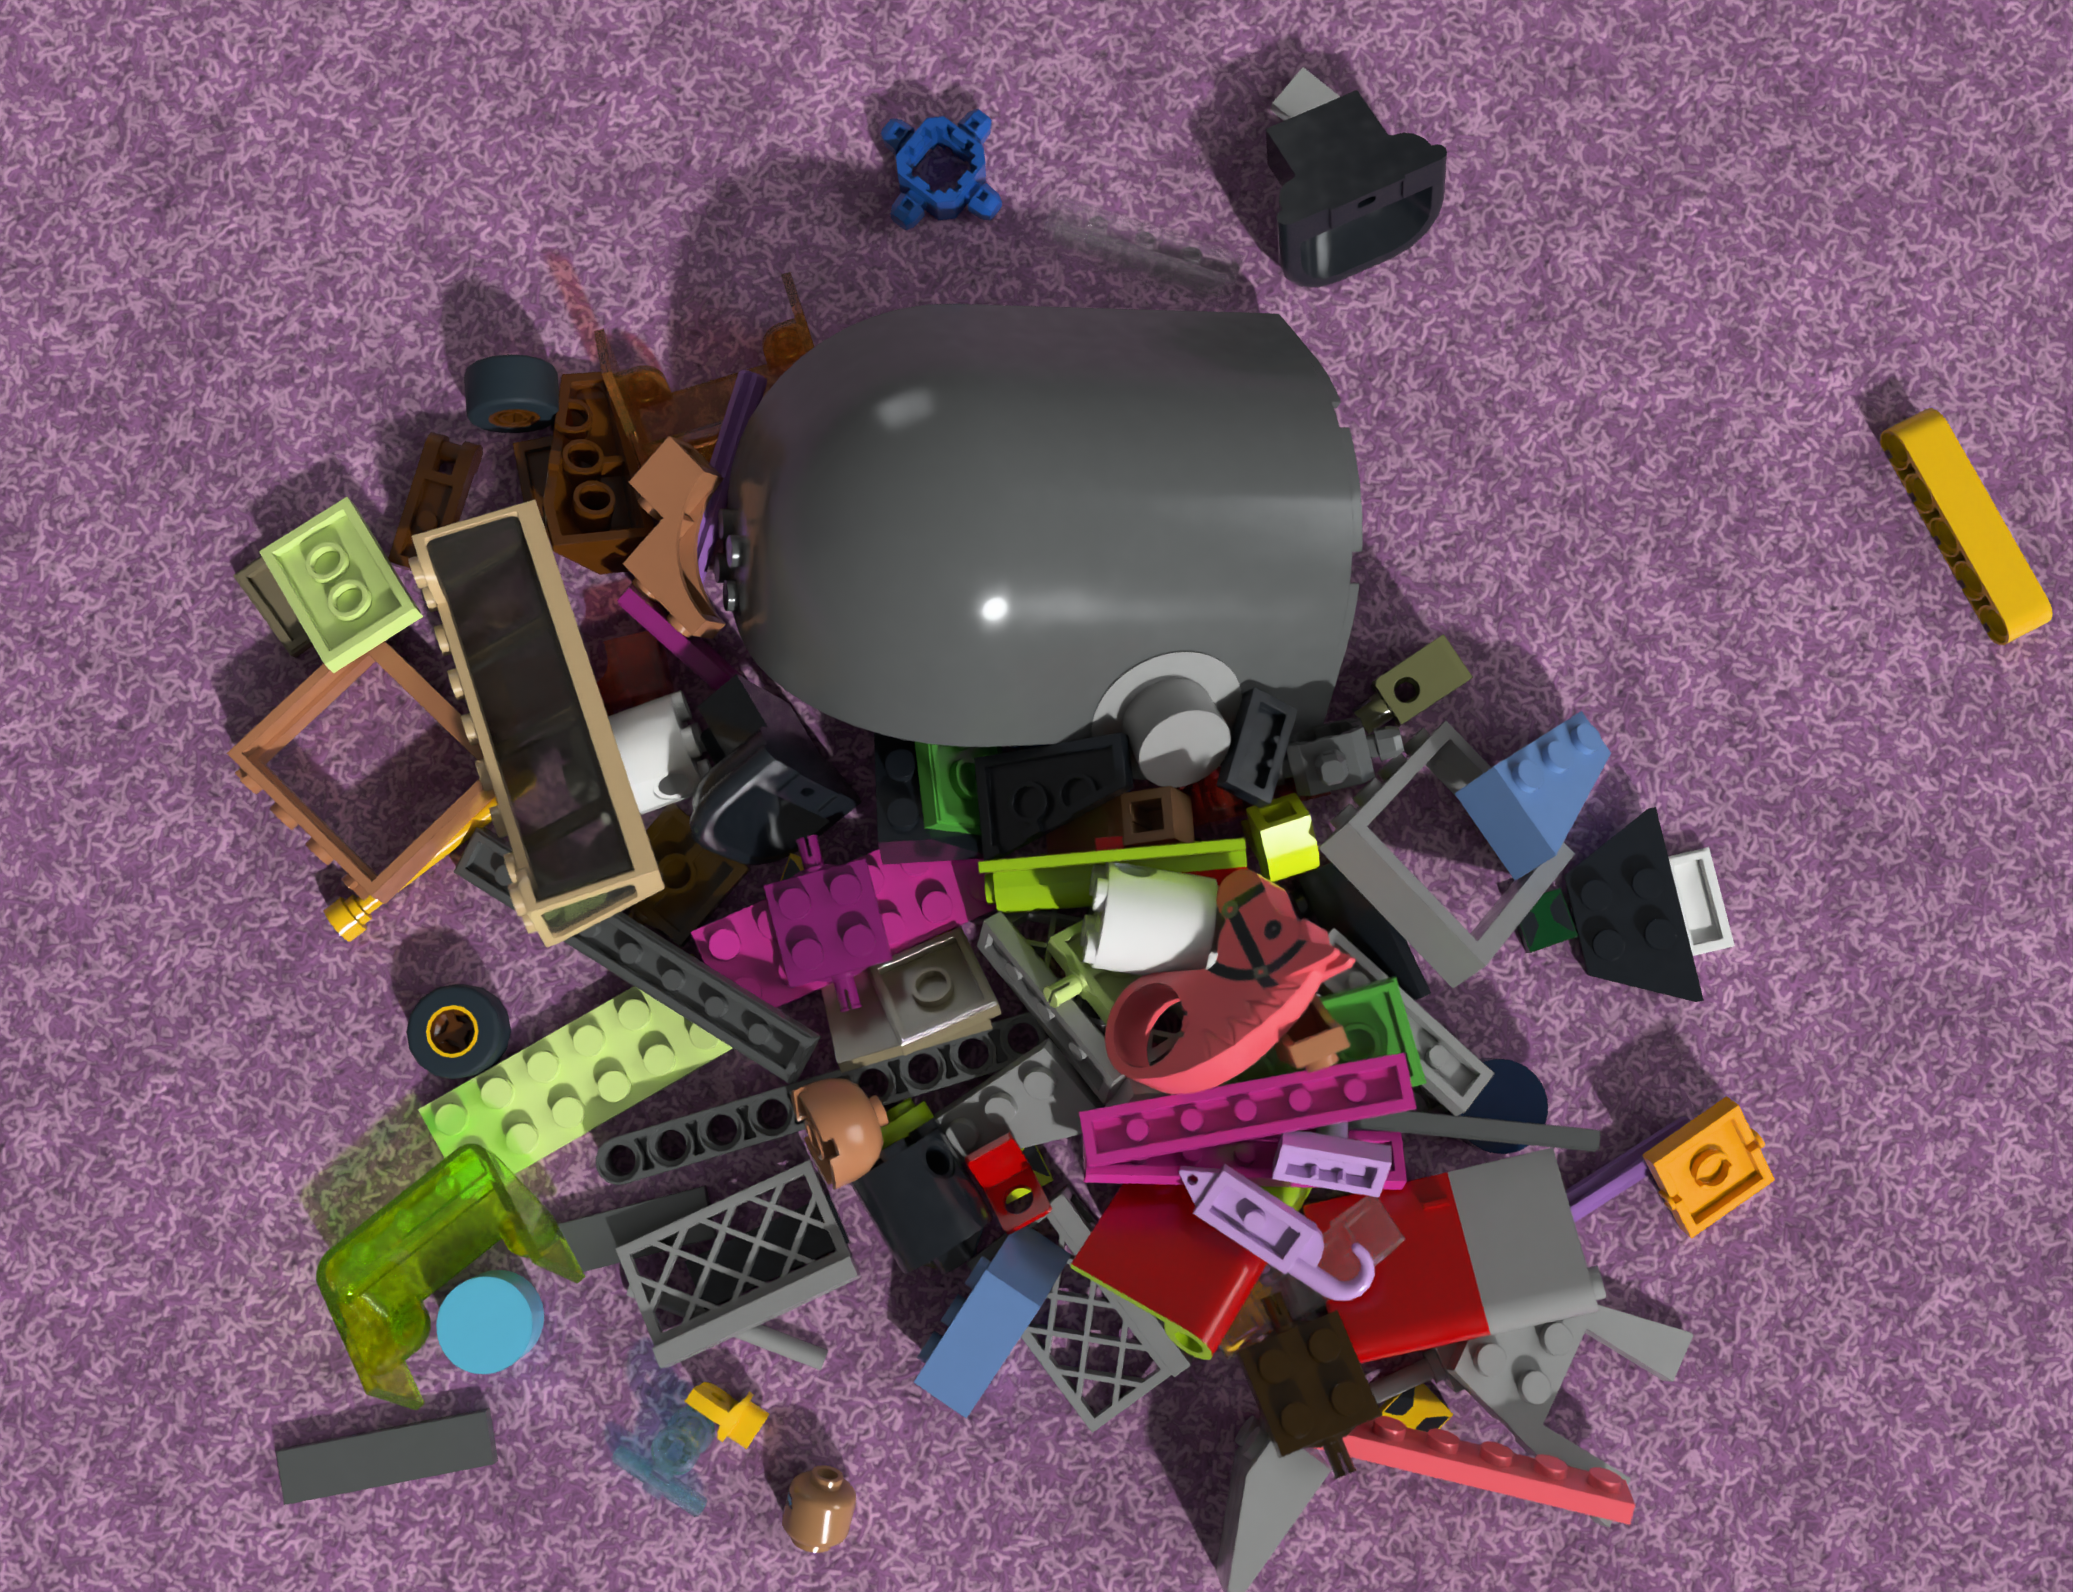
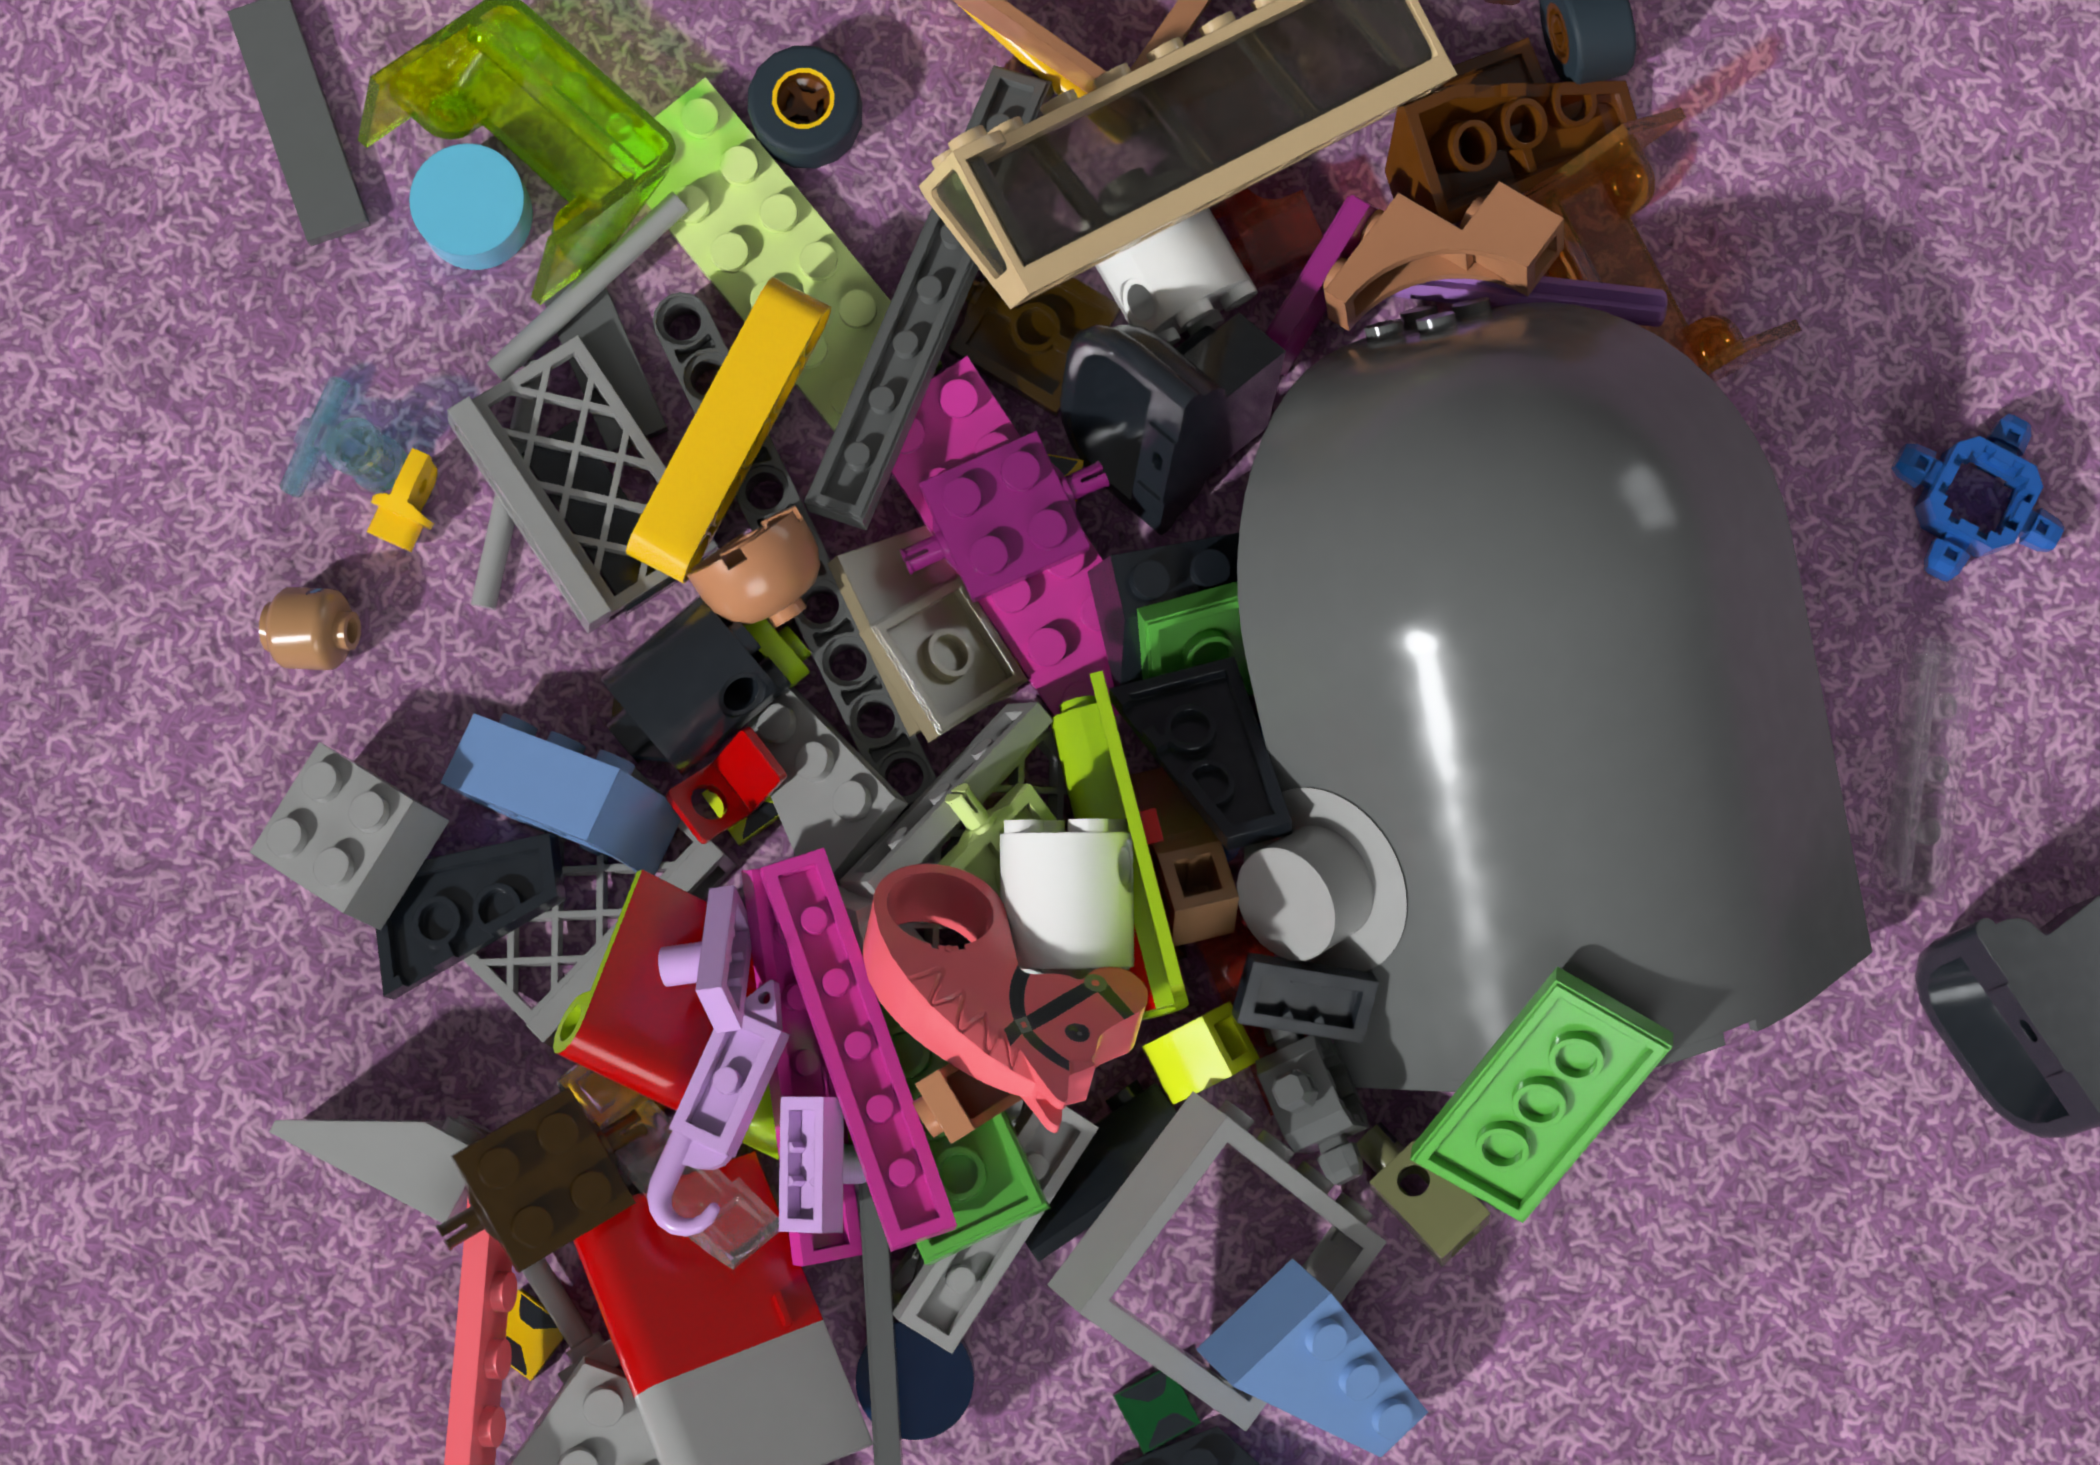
camera: 85 degrees right, 0 degrees up
none -> light grey brick [250,742,450,931]
none -> black wing [376,833,566,1000]
none -> light grey bar [487,191,689,381]
none -> yellow beam [626,277,831,584]
none -> lavender tile [658,885,752,1033]
none -> bright green tile [1410,966,1673,1223]

